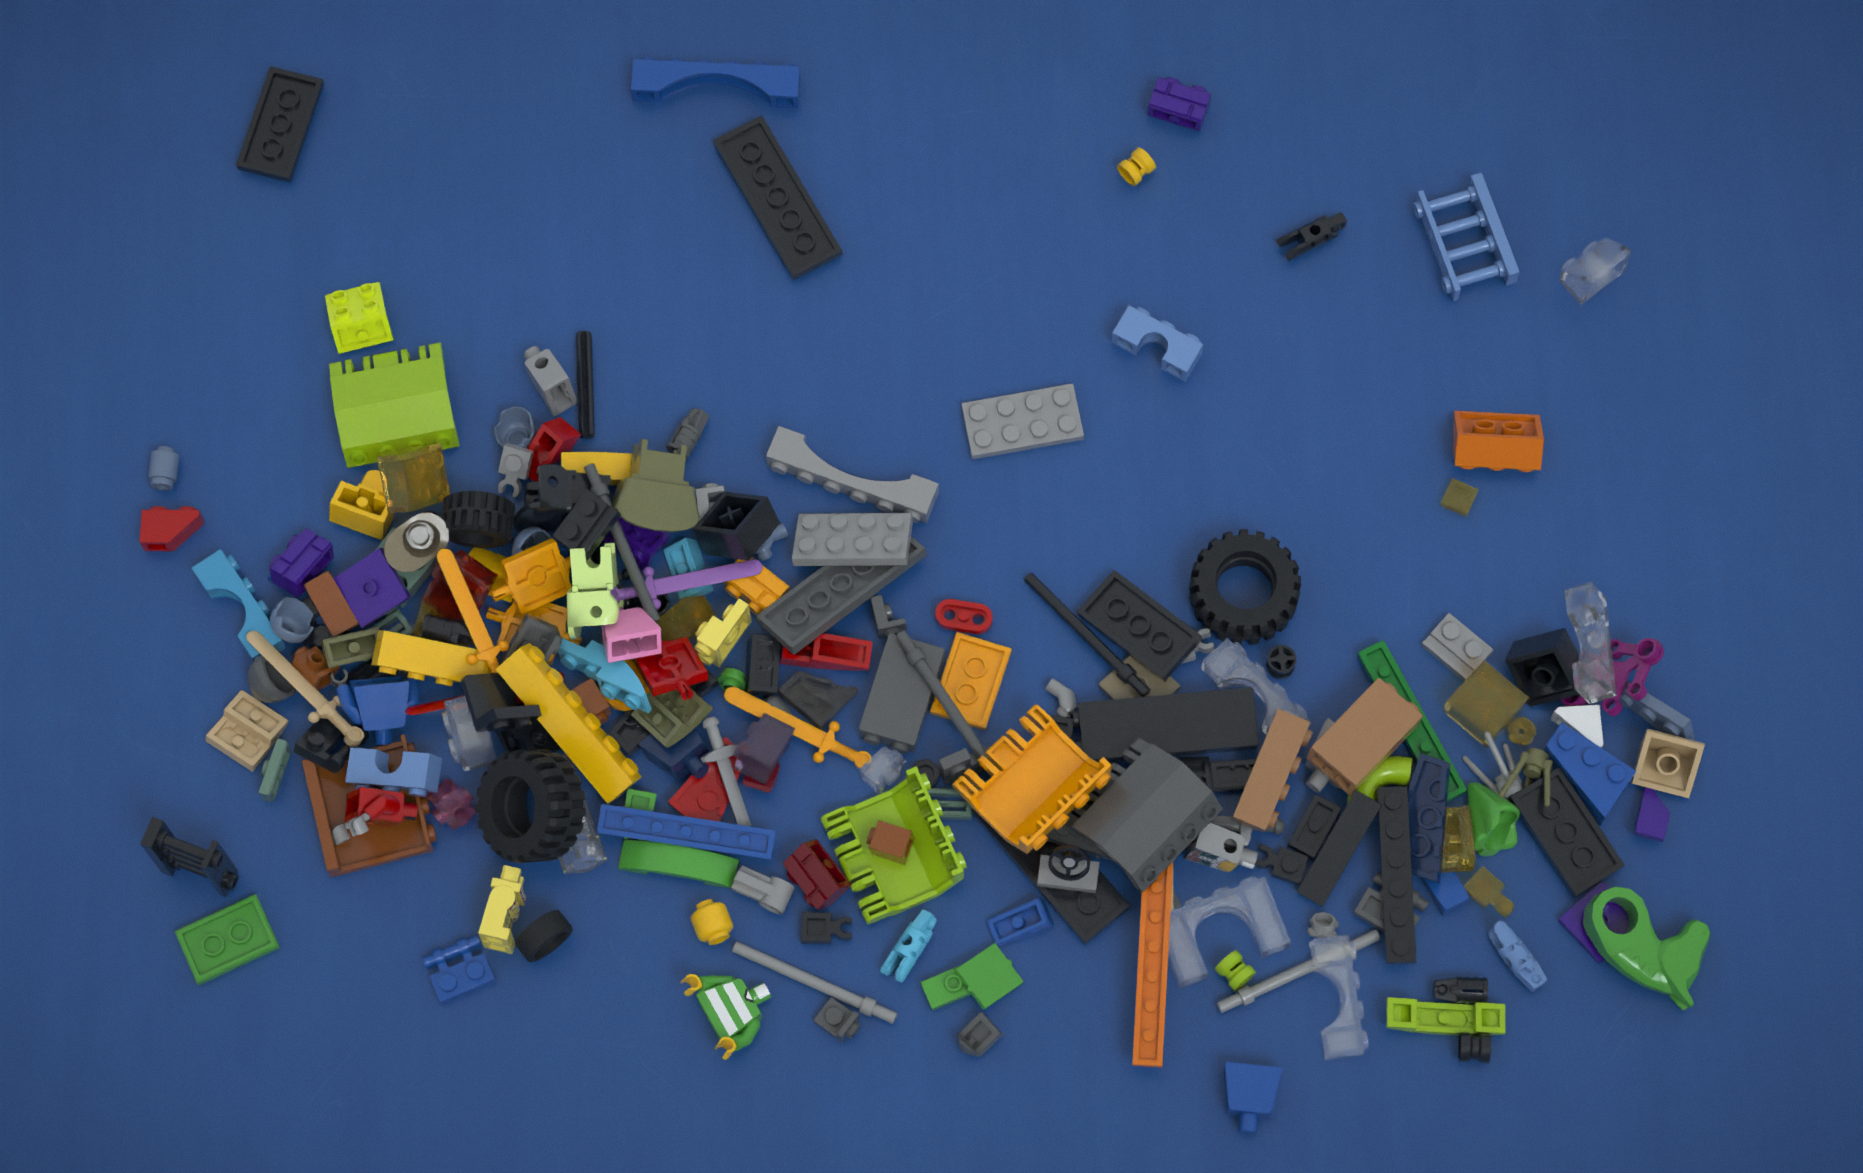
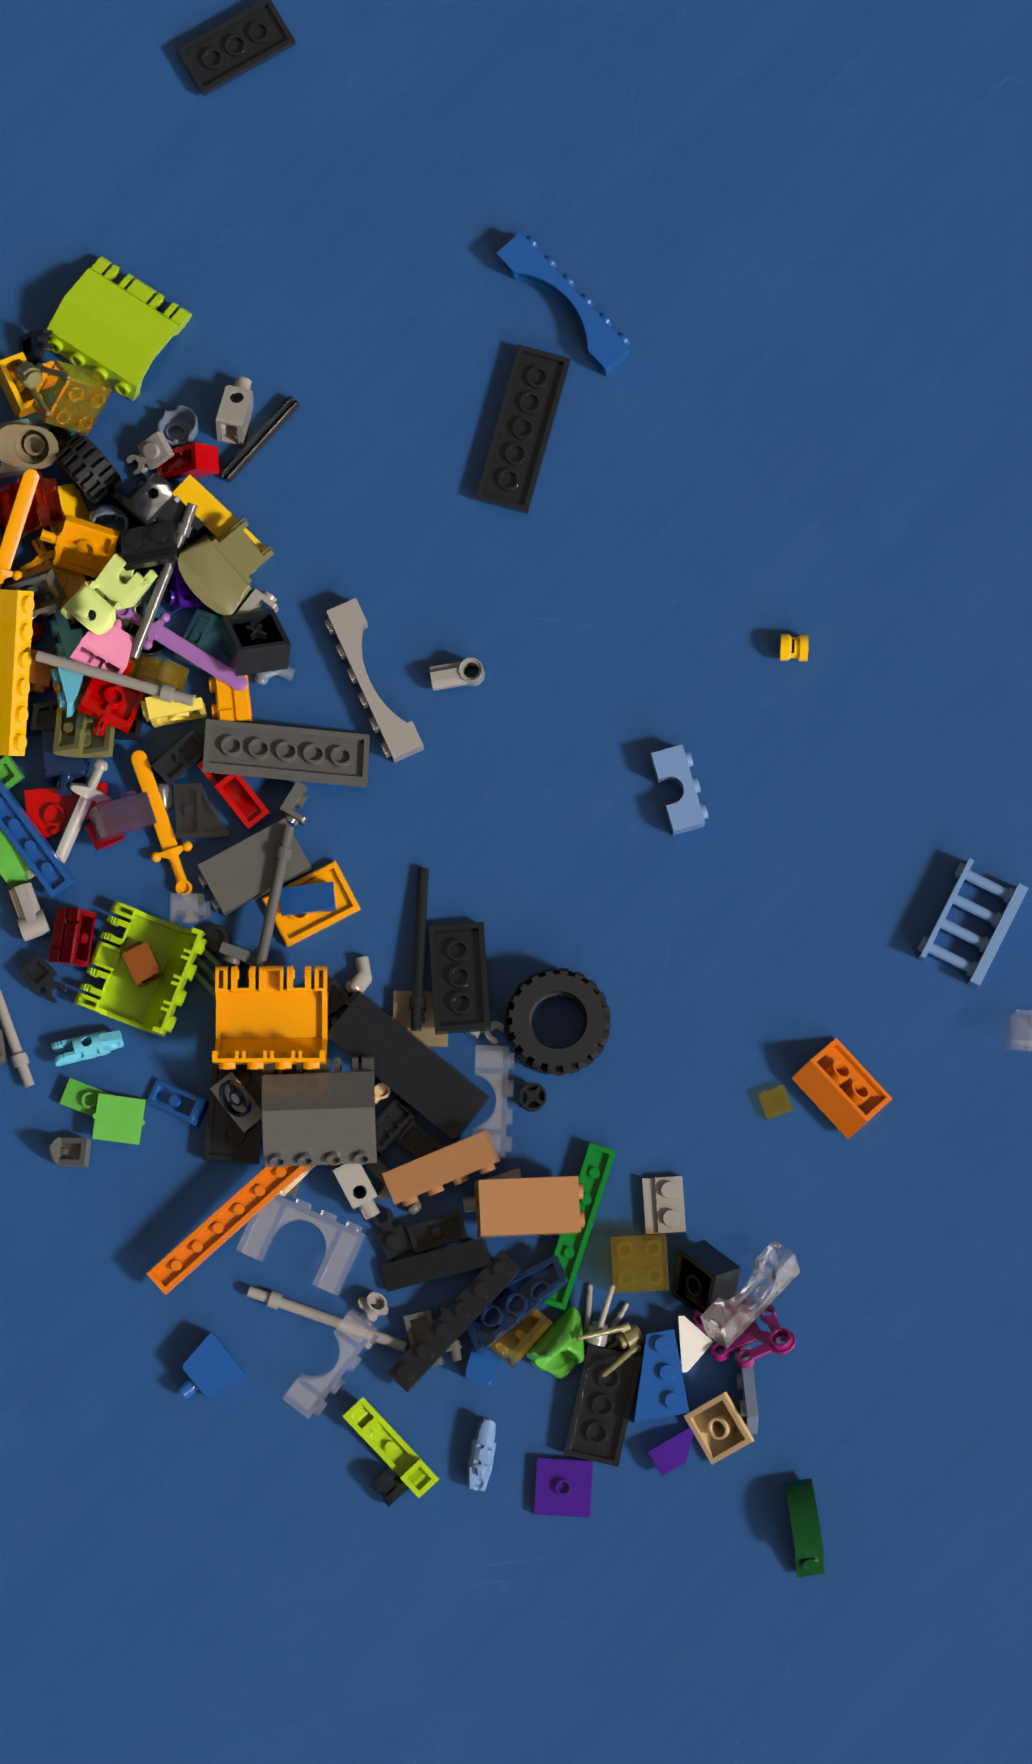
camera: 45 degrees right, 10 degrees up
neon yellow bracket [325,282,393,354] -> none
dark grey hinge [666,408,709,460] -> none
bright green plate [717,668,746,691] -> none
light grey plate [792,513,913,566] -> none
red plate [935,599,993,634] -> none
light grey plate [961,383,1084,460] -> none
dark purple brick [1147,77,1211,132] -> none
lime wheel [1215,950,1256,992] -> none
black hinge [1276,212,1347,261] -> none
lime cylinder [1346,756,1412,806] -> none
black hinge [1433,976,1488,1004] -> none
clear yellow plate [1464,866,1515,918] -> none
clear yellow plate [1507,717,1536,745] -> none
bright green animal [1583,886,1711,1011] -> none
none -> olive plant [14,362,71,415]
none -> black plate [19,329,54,363]
none -> light grey bar [35,651,195,706]
none -> blue slope [280,882,336,916]
none -> light grey piece [429,657,485,691]
none -> dark green arch [783,1478,825,1577]

